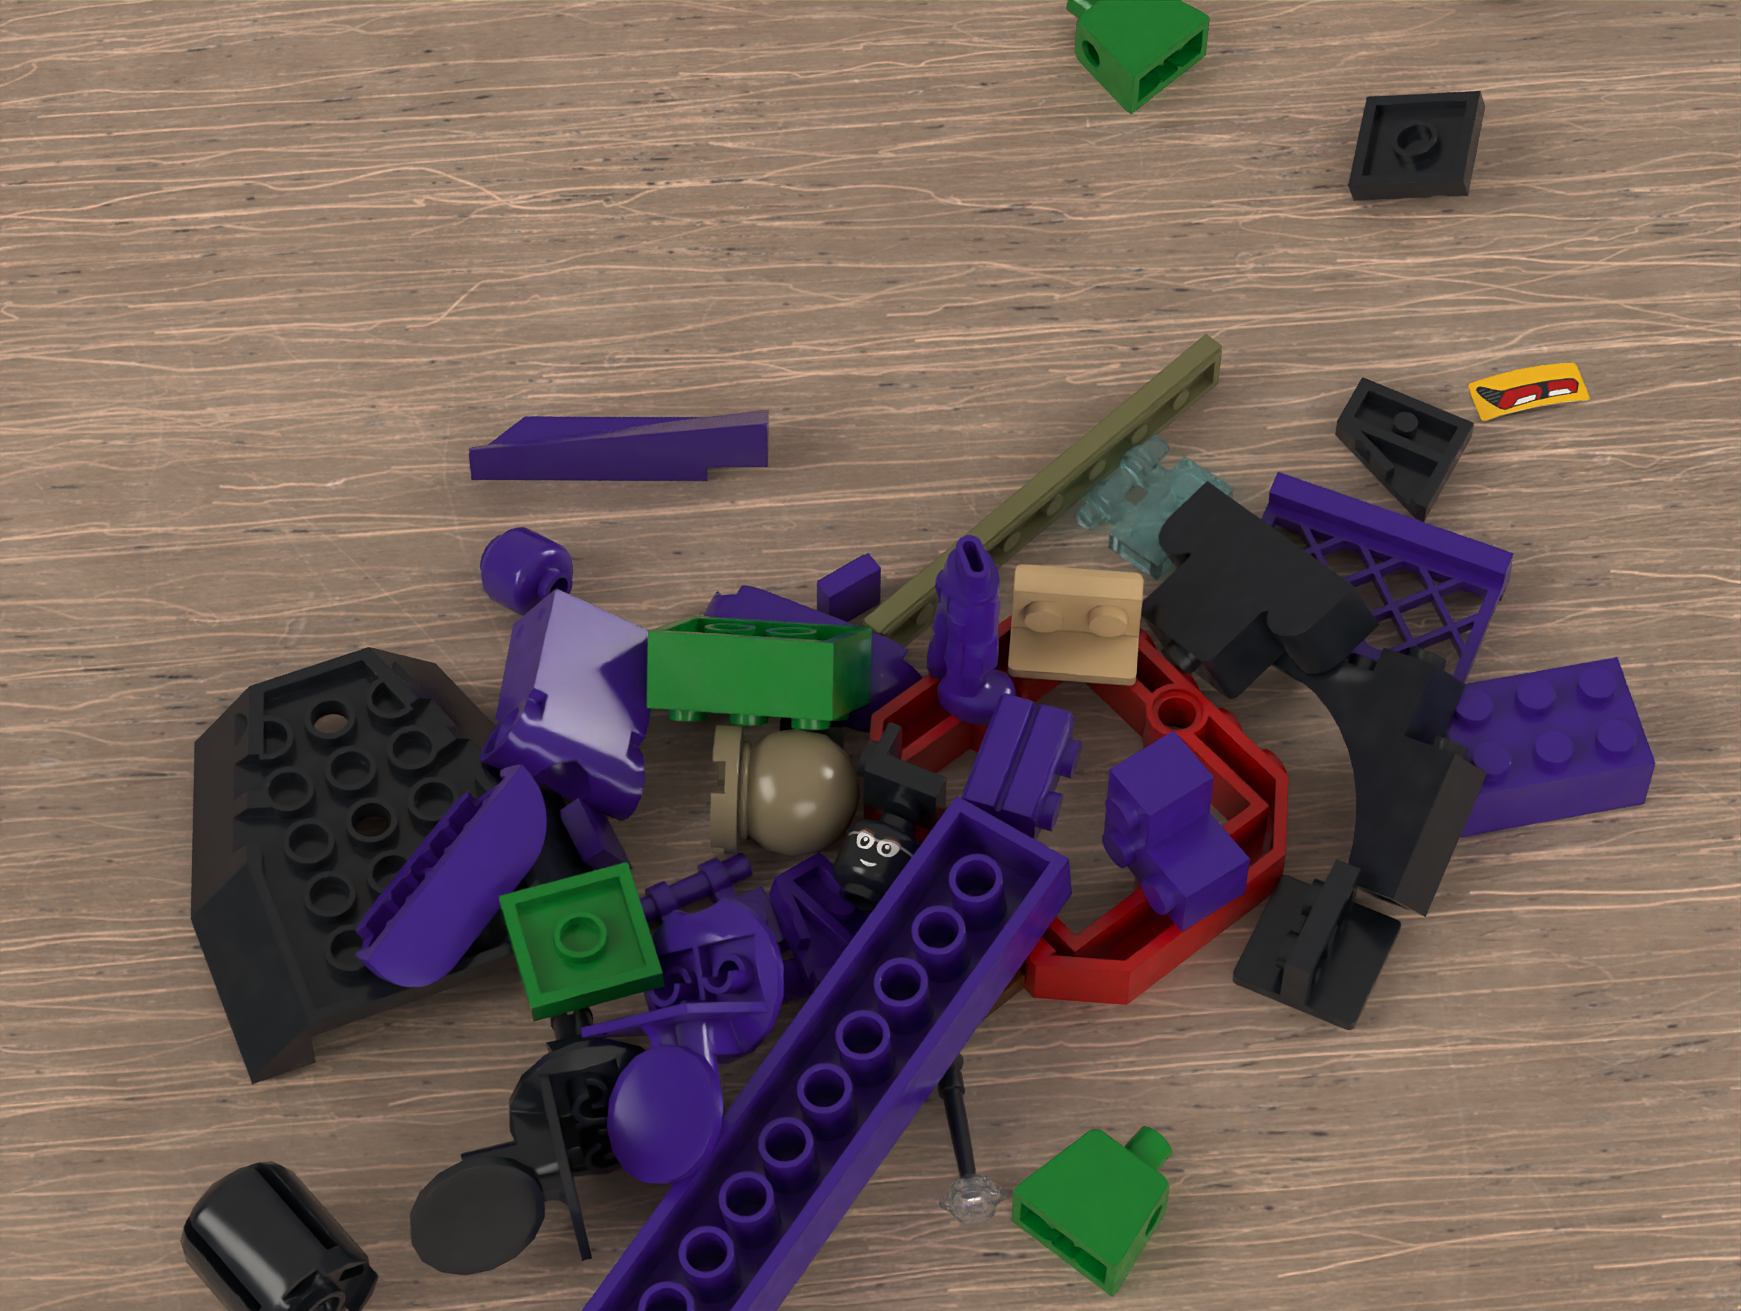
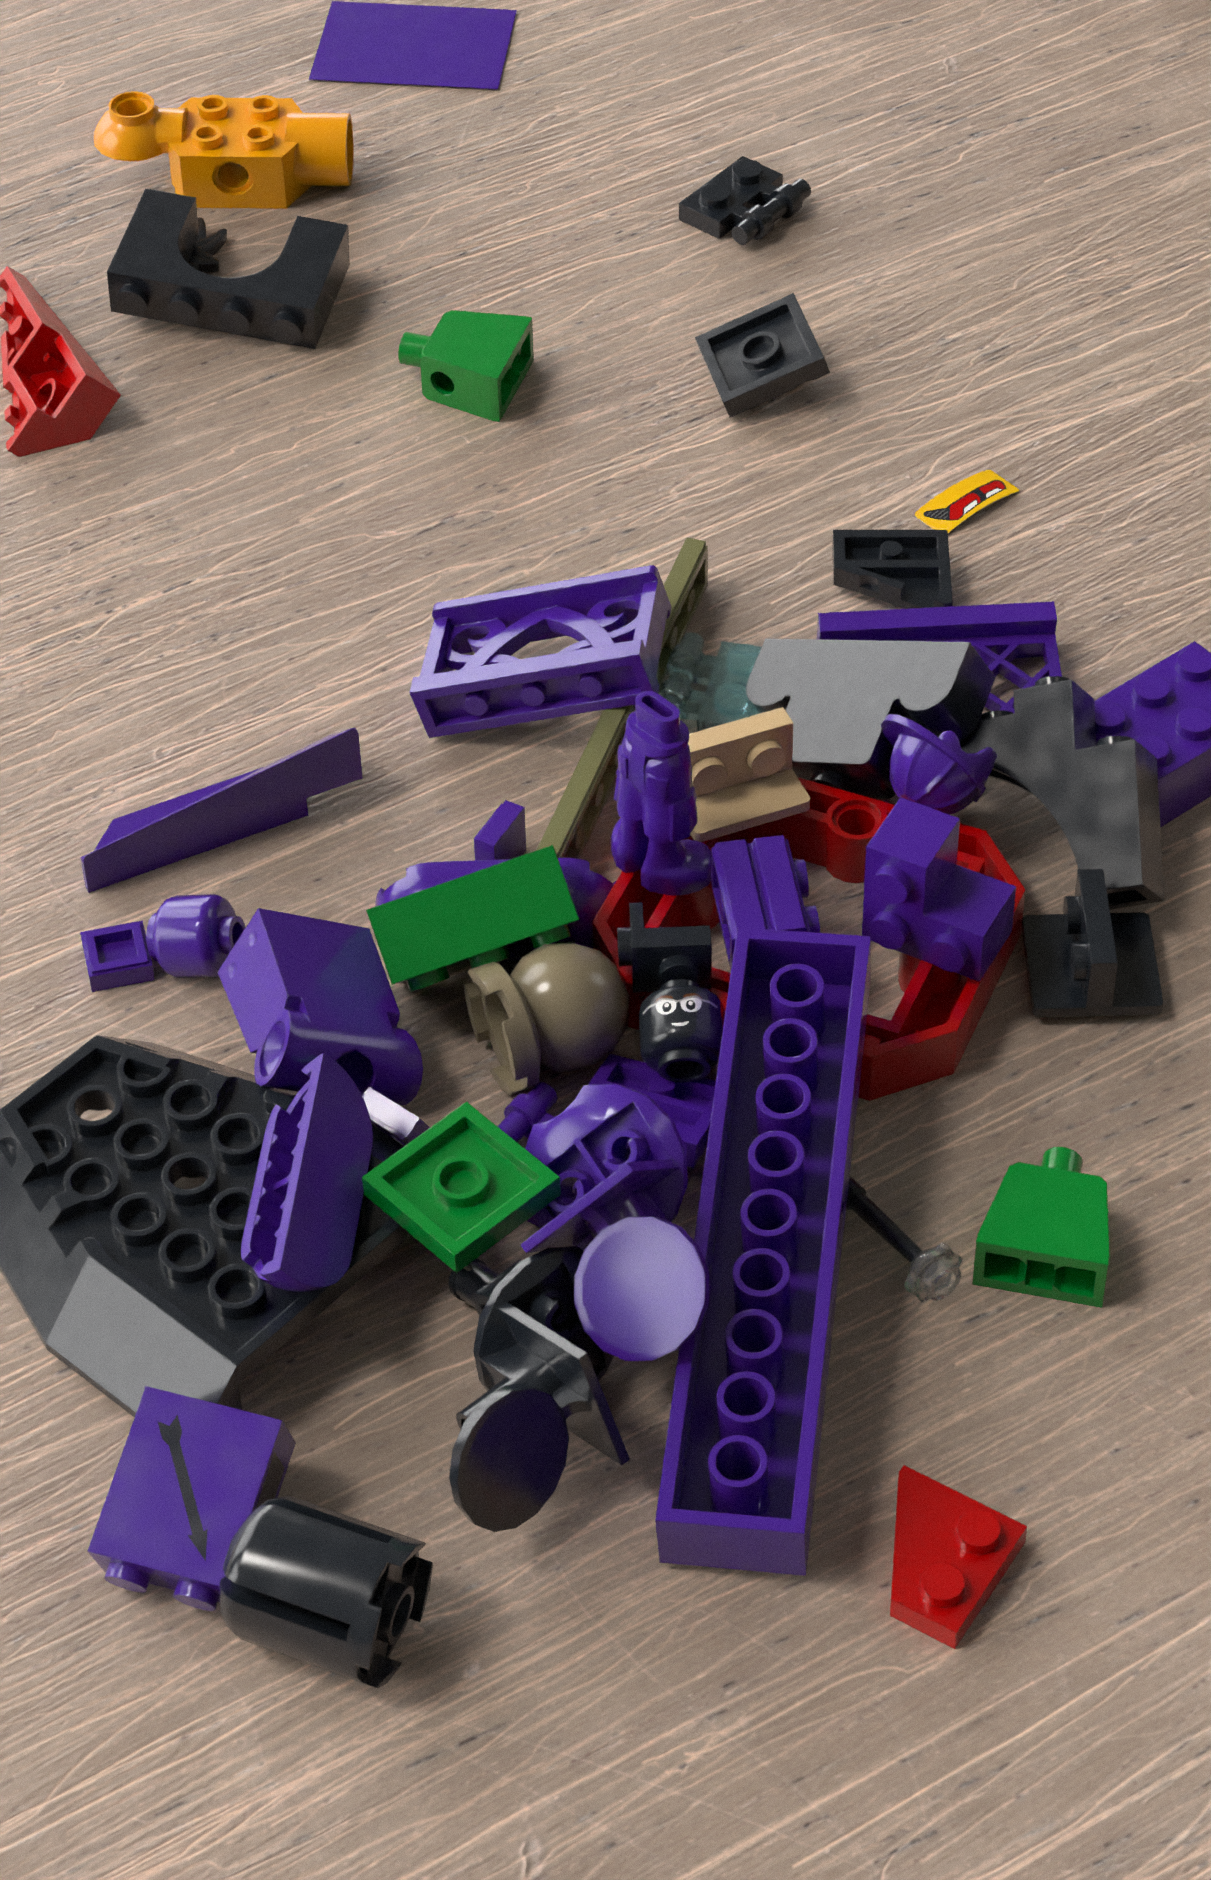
camera: 25 degrees left, 10 degrees down
none -> dark purple tile [80,920,155,992]
none -> dark purple brick [87,1386,296,1611]
none -> dark purple fence [409,565,672,738]
none -> dark purple piece [881,714,998,815]

